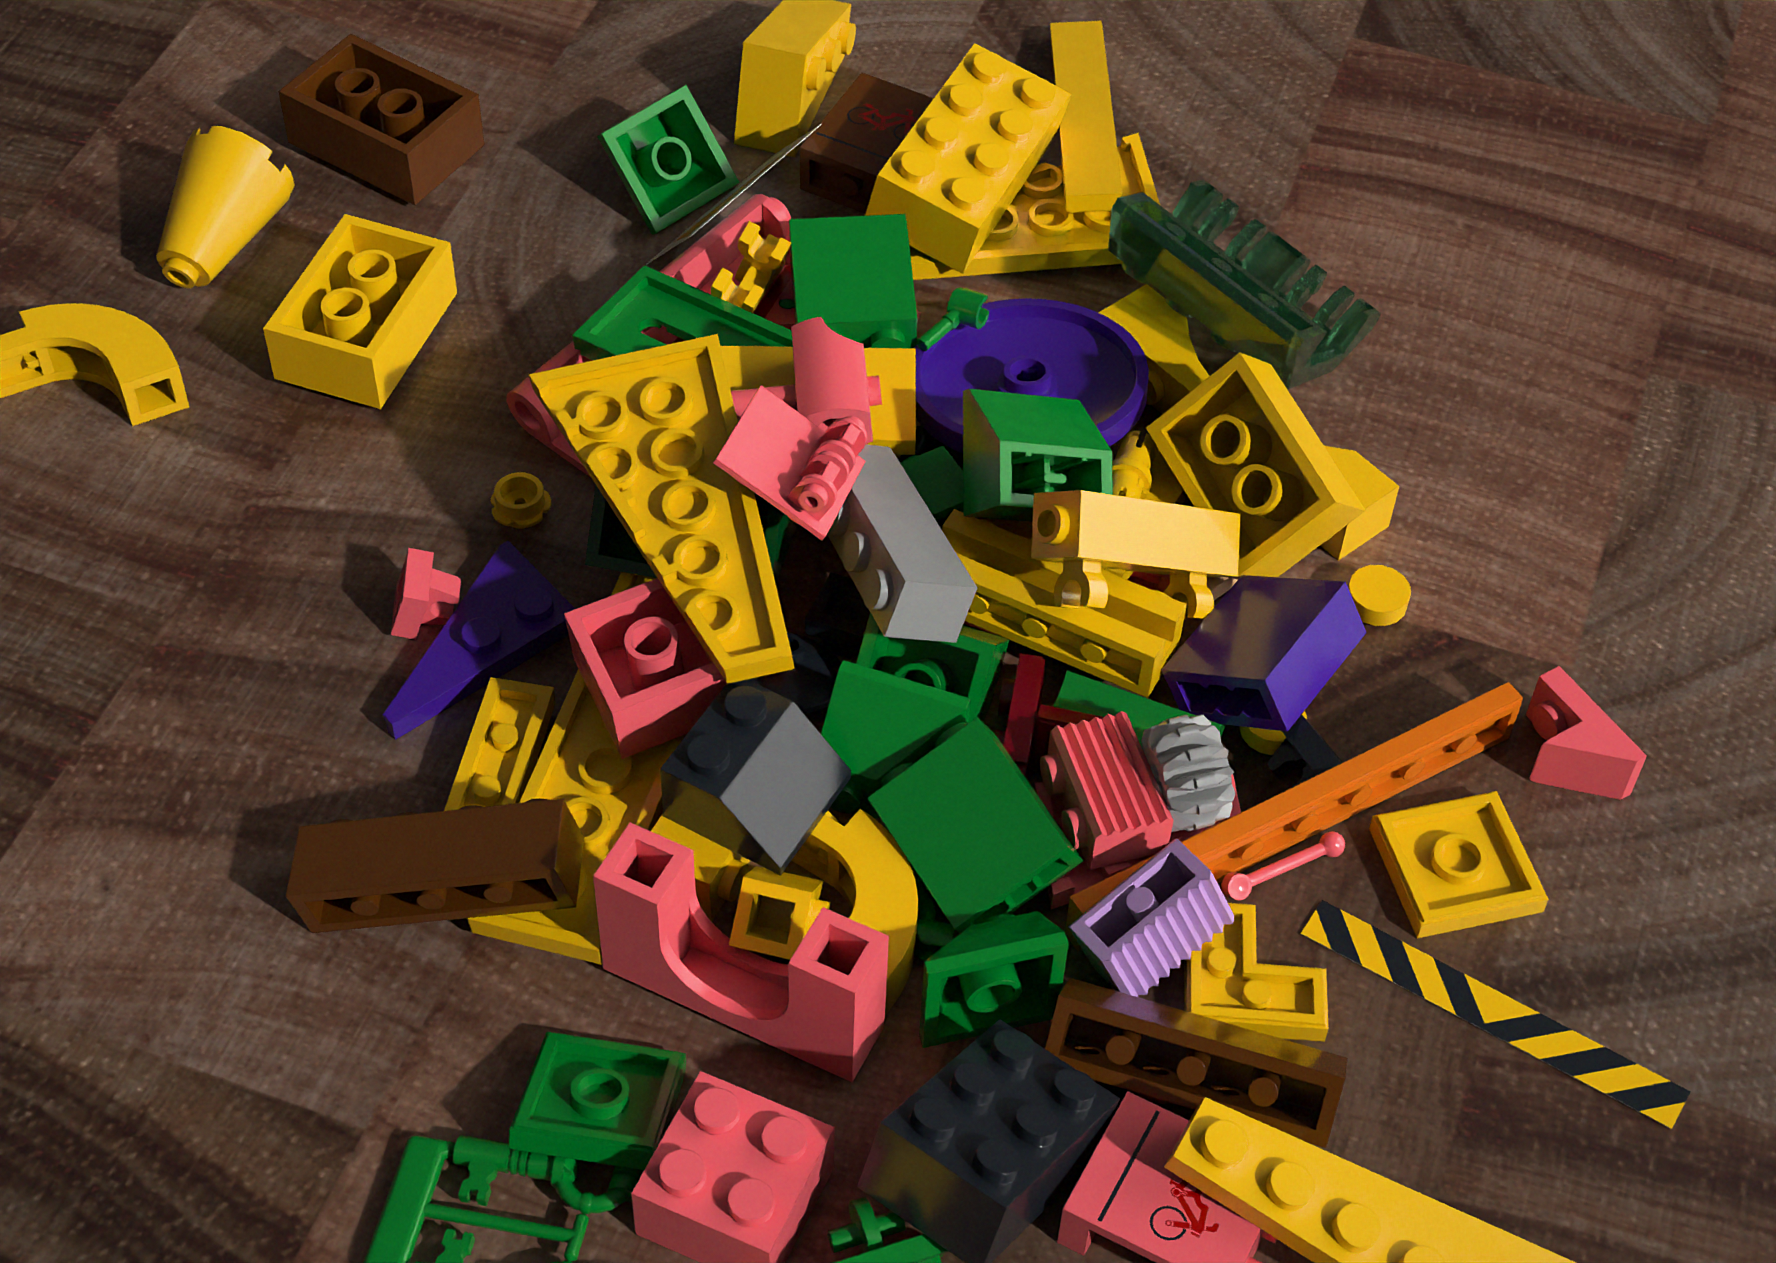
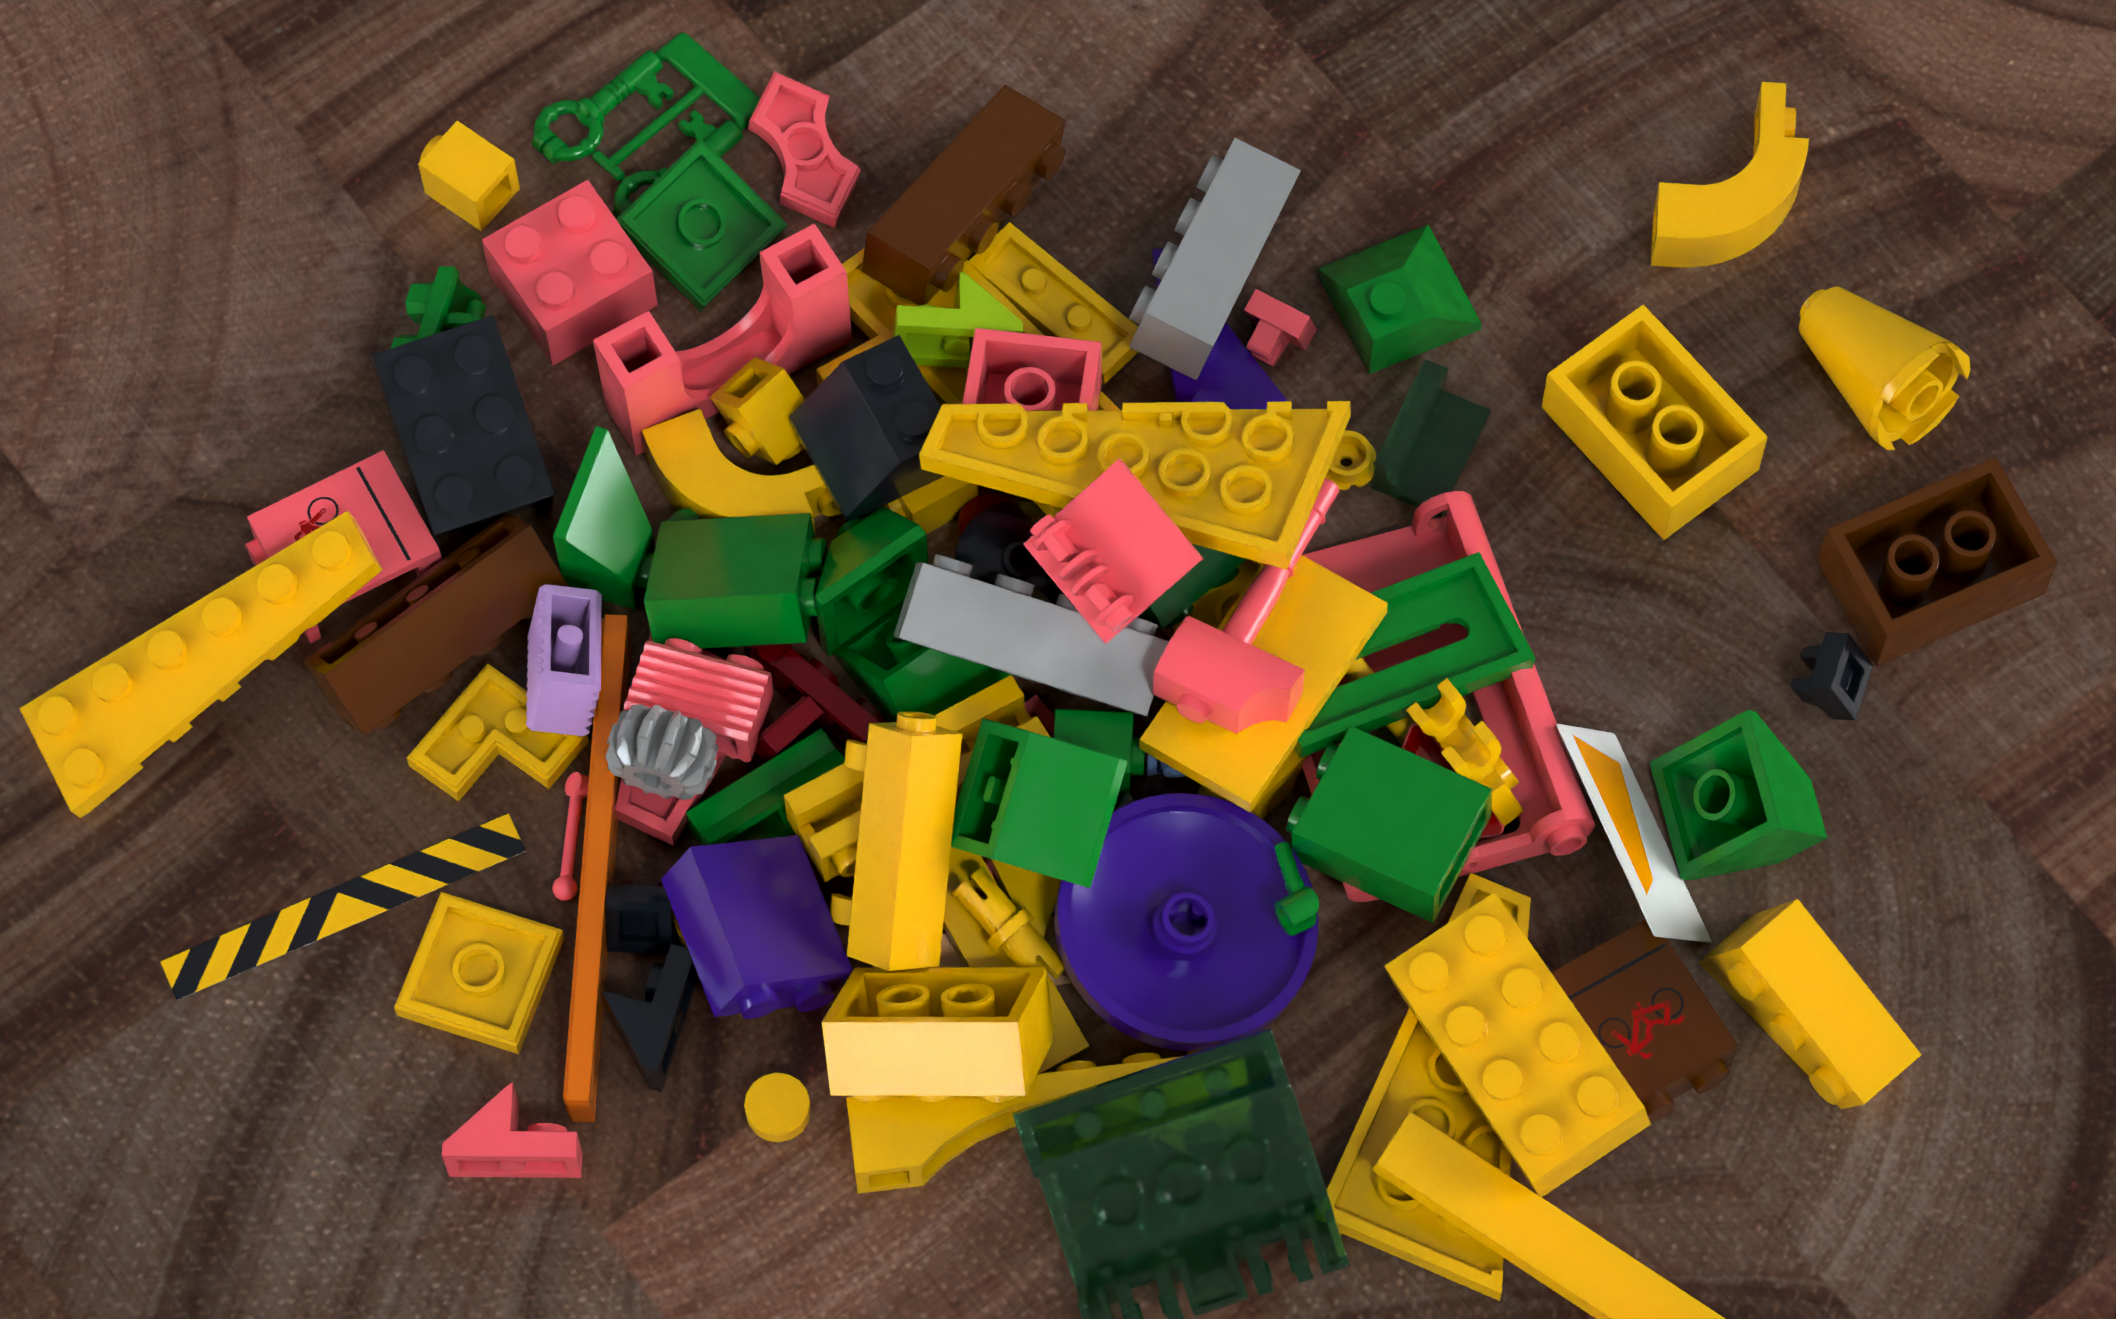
camera: 125 degrees right, 15 degrees up
none -> black slope [602,944,699,1092]
none -> coral tile [748,71,861,228]
none -> lime slope [893,272,1023,368]
none -> light grey brick [1129,138,1301,380]
none -> green slope [1317,224,1482,374]
none -> clear green panel [1372,359,1491,517]
none -> black tile [1791,632,1873,721]

